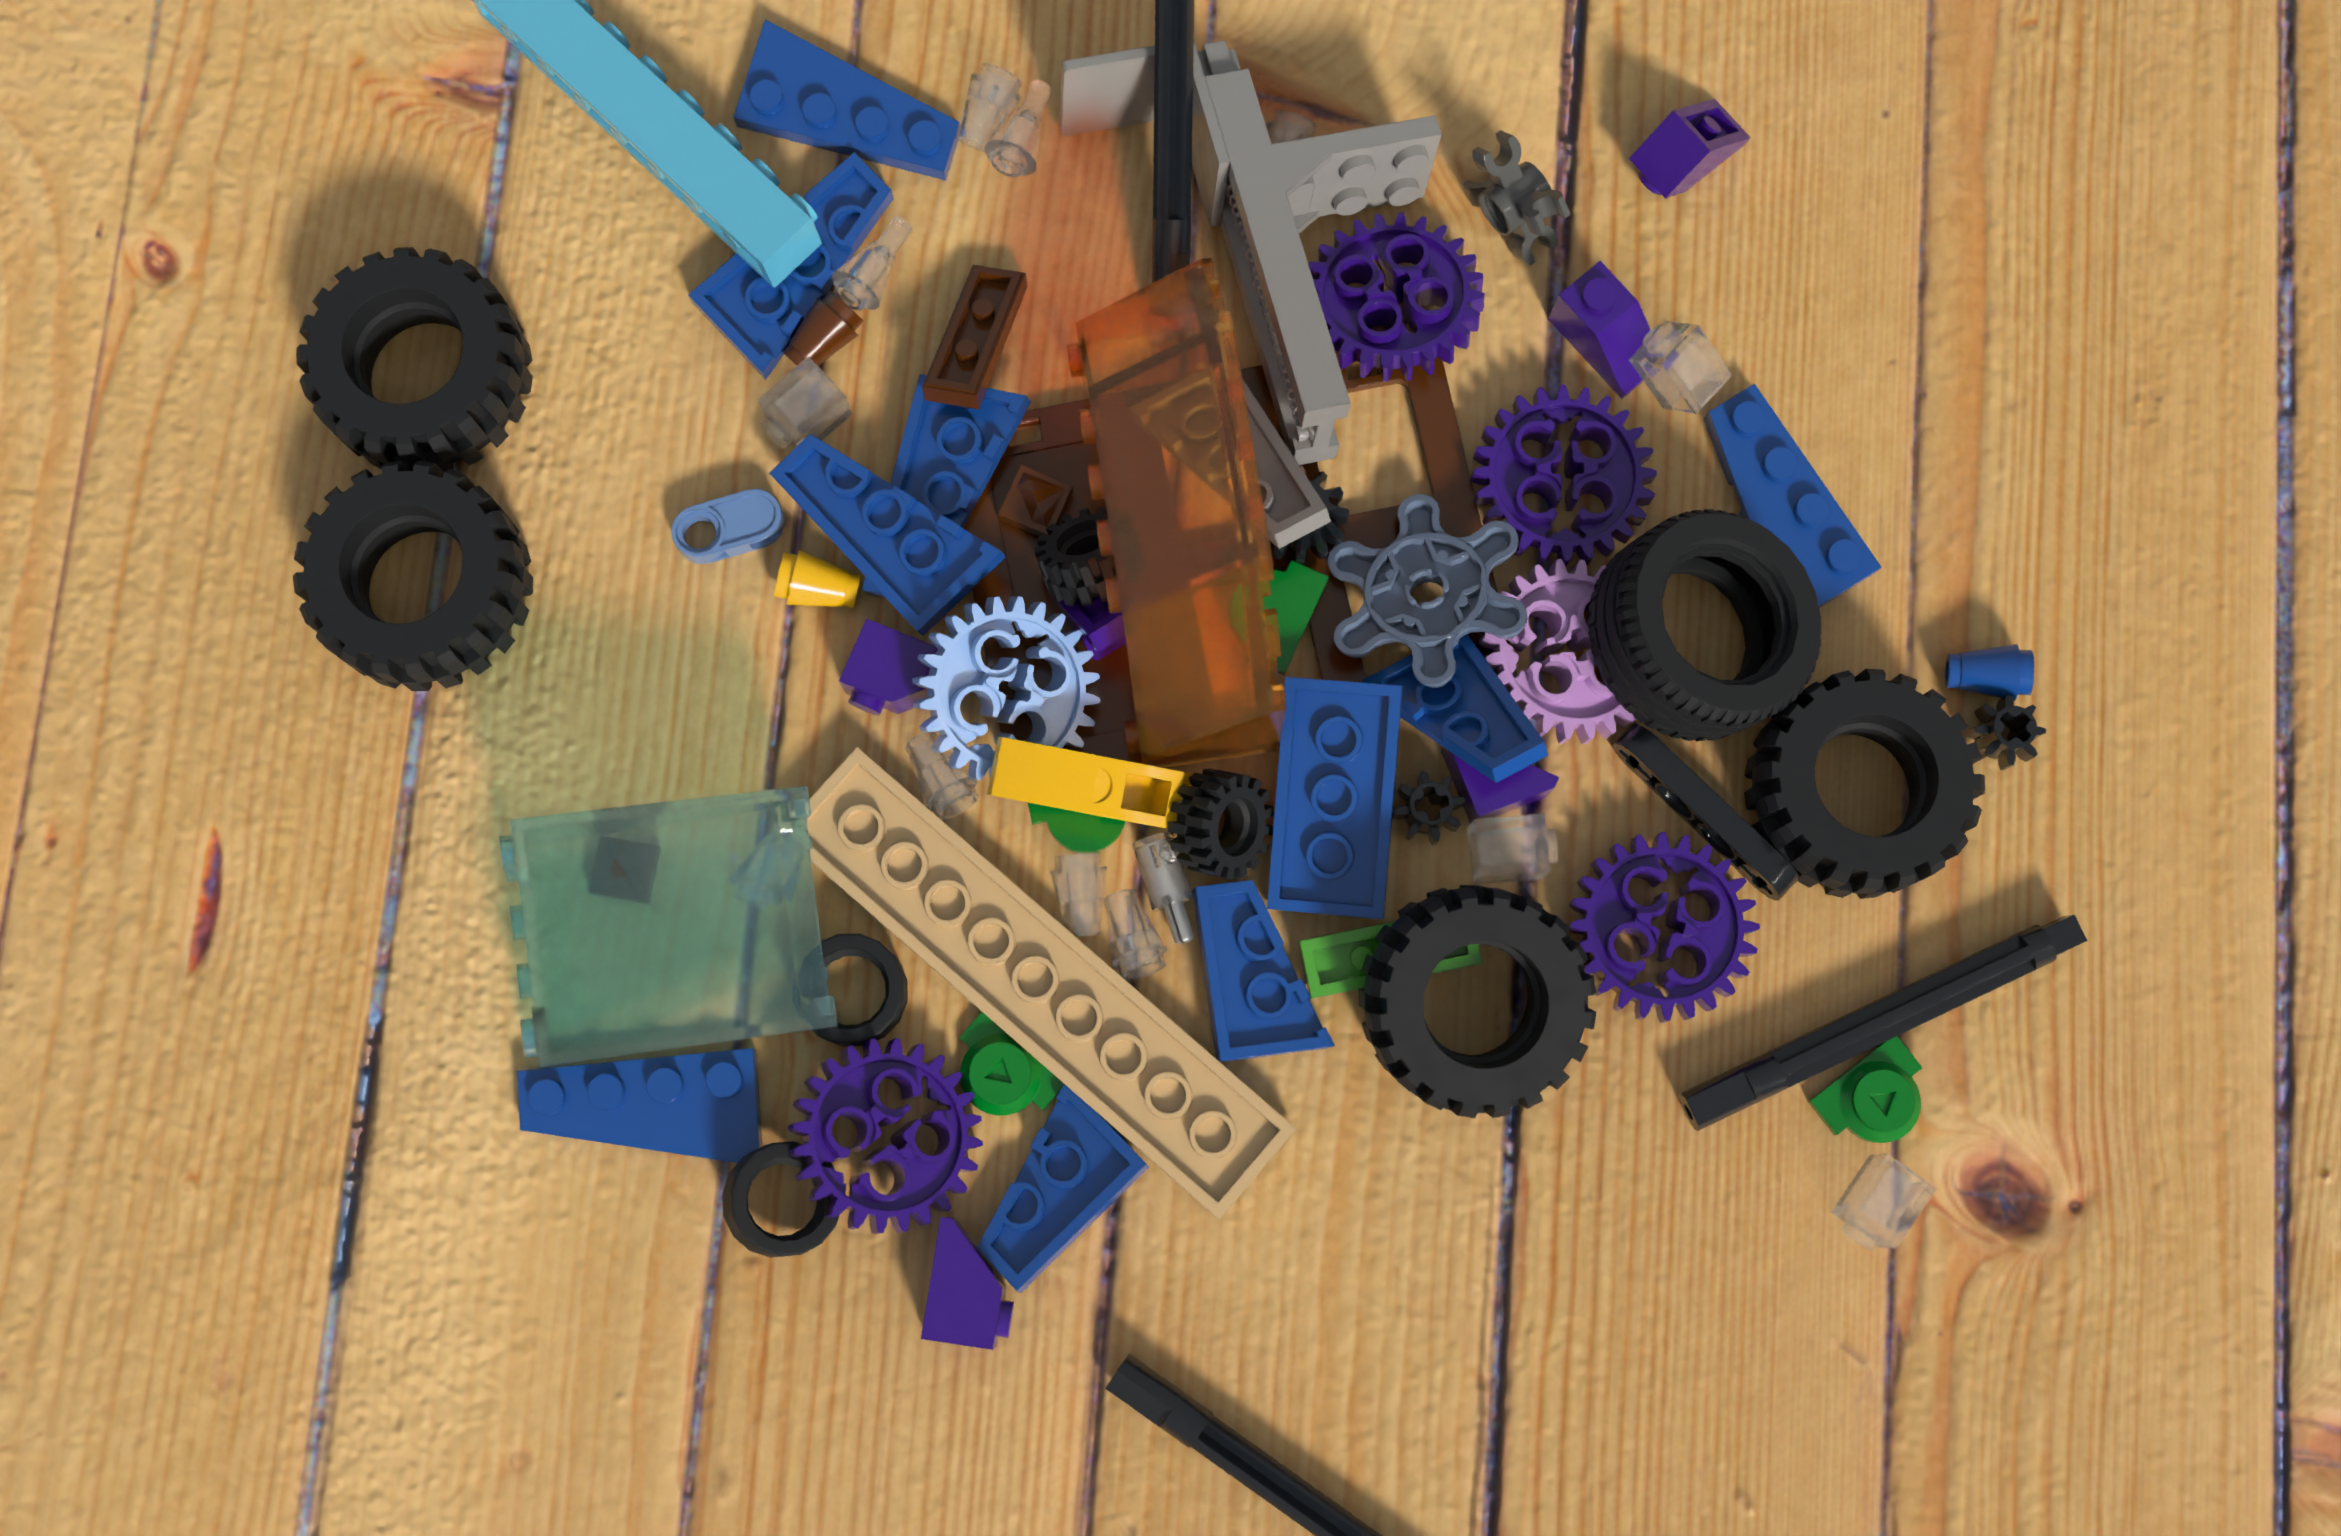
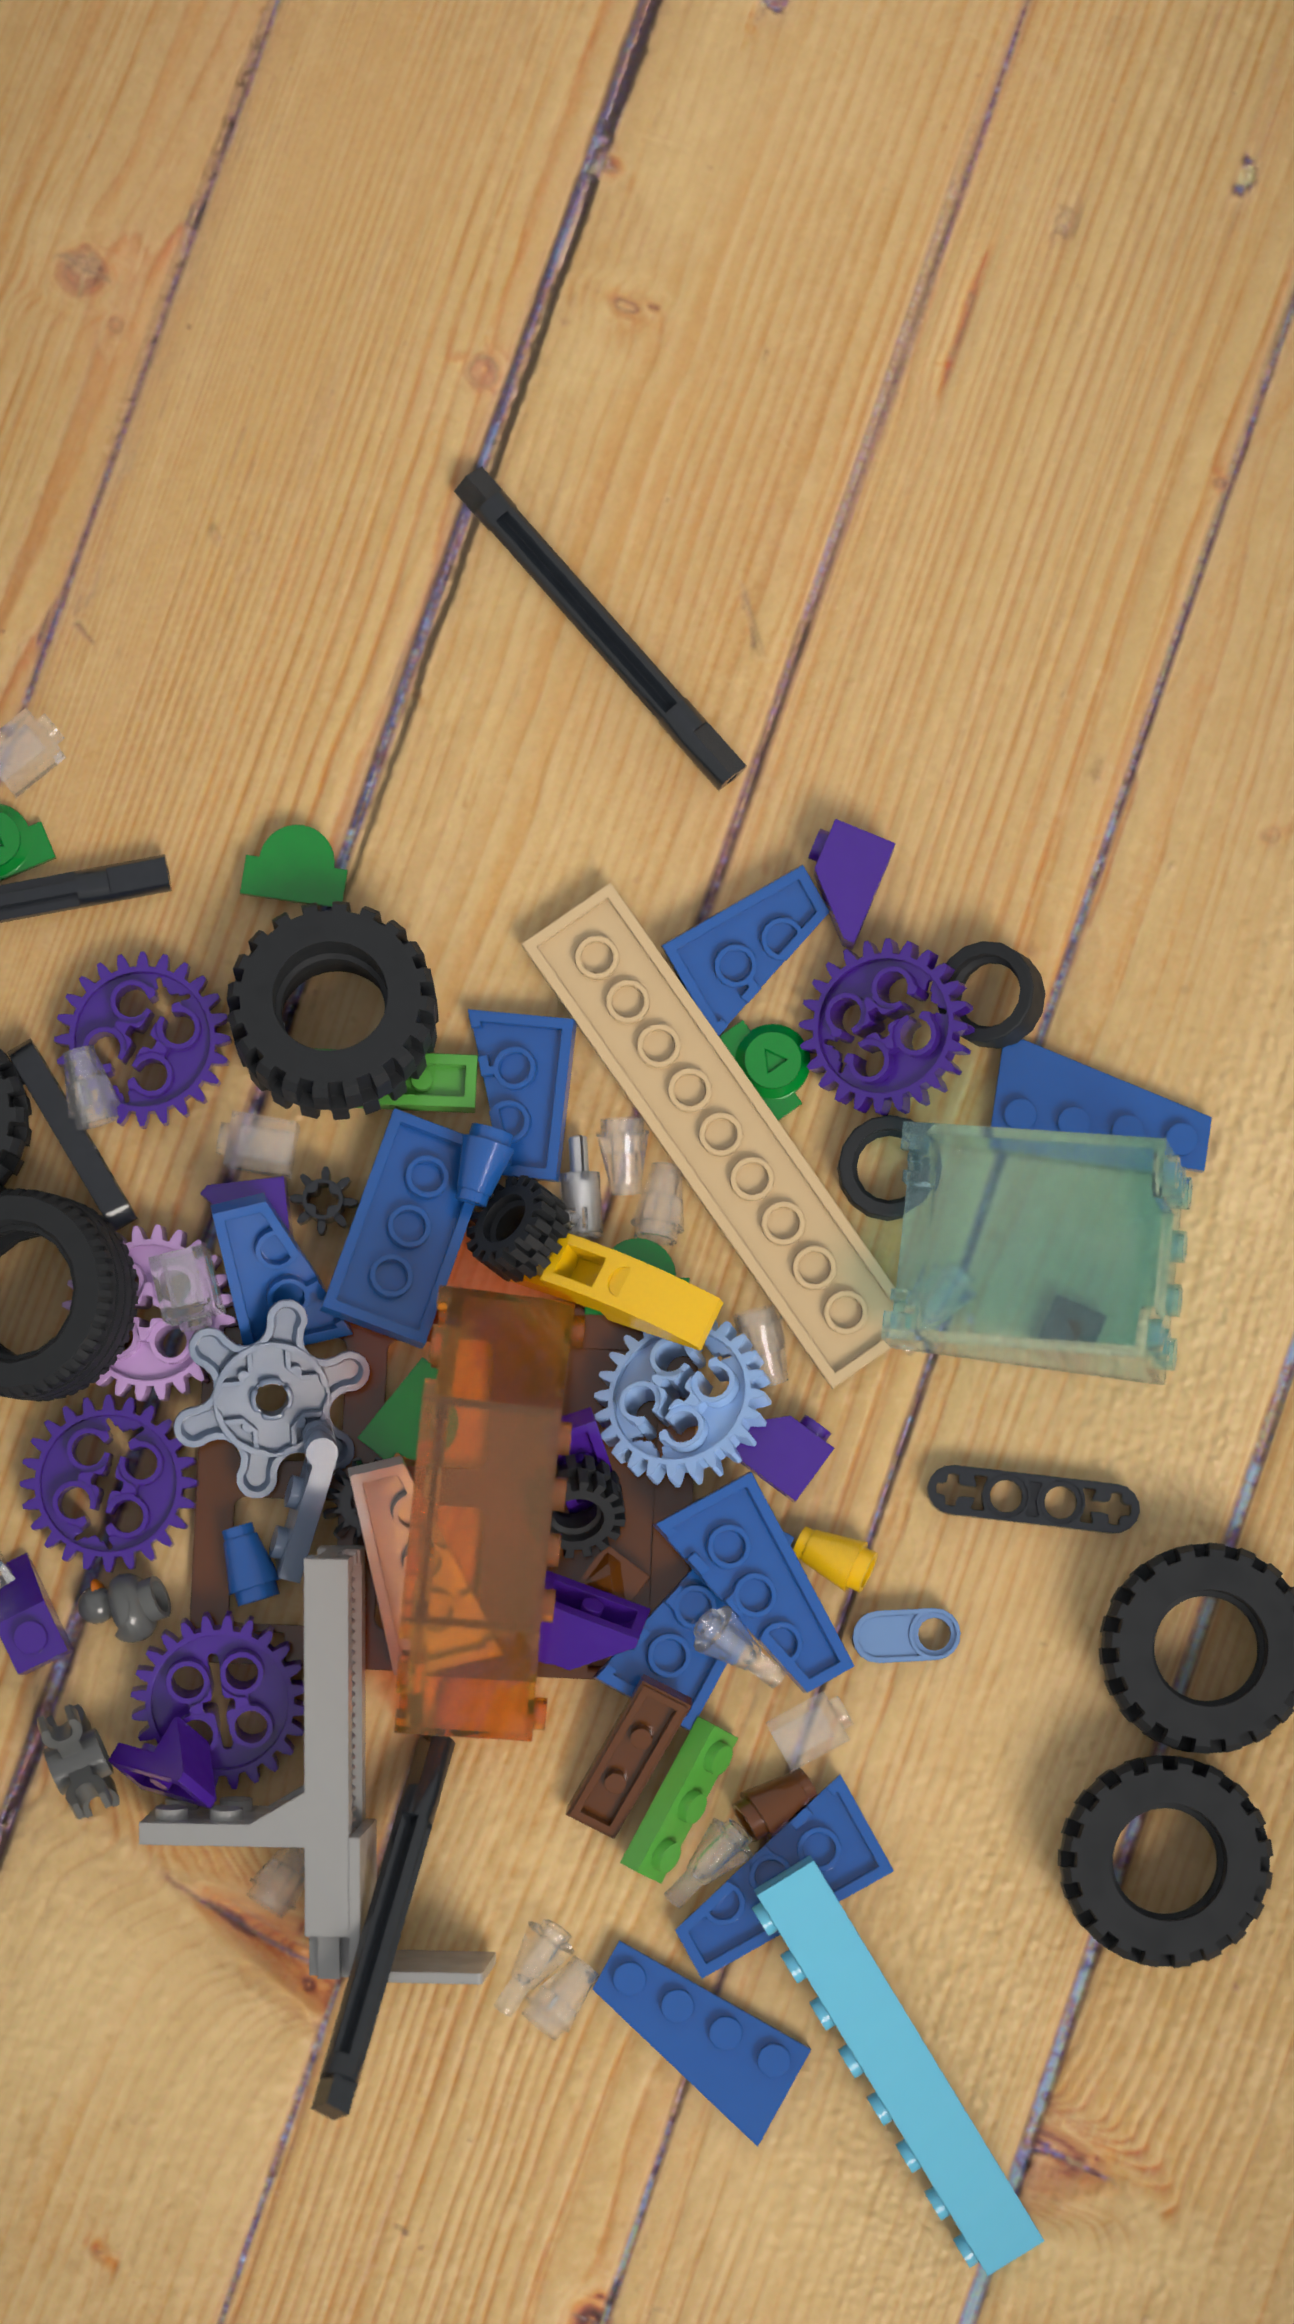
camera: 160 degrees left, 5 degrees up
none -> clear cone [62,1045,121,1130]
none -> dark grey animal [78,1573,171,1643]
none -> dark purple slope [108,1717,217,1809]
none -> clear brick [148,1244,225,1332]
none -> blue cone [221,1522,280,1607]
none -> green piece [240,825,348,908]
none -> sand blue plate [269,1420,339,1583]
none -> blue cone [455,1123,515,1207]
none -> dark purple slope [518,1571,650,1670]
none -> bright green plate [620,1716,738,1883]
none -> clear cone [693,1606,786,1688]
none -> black beam [927,1465,1140,1534]

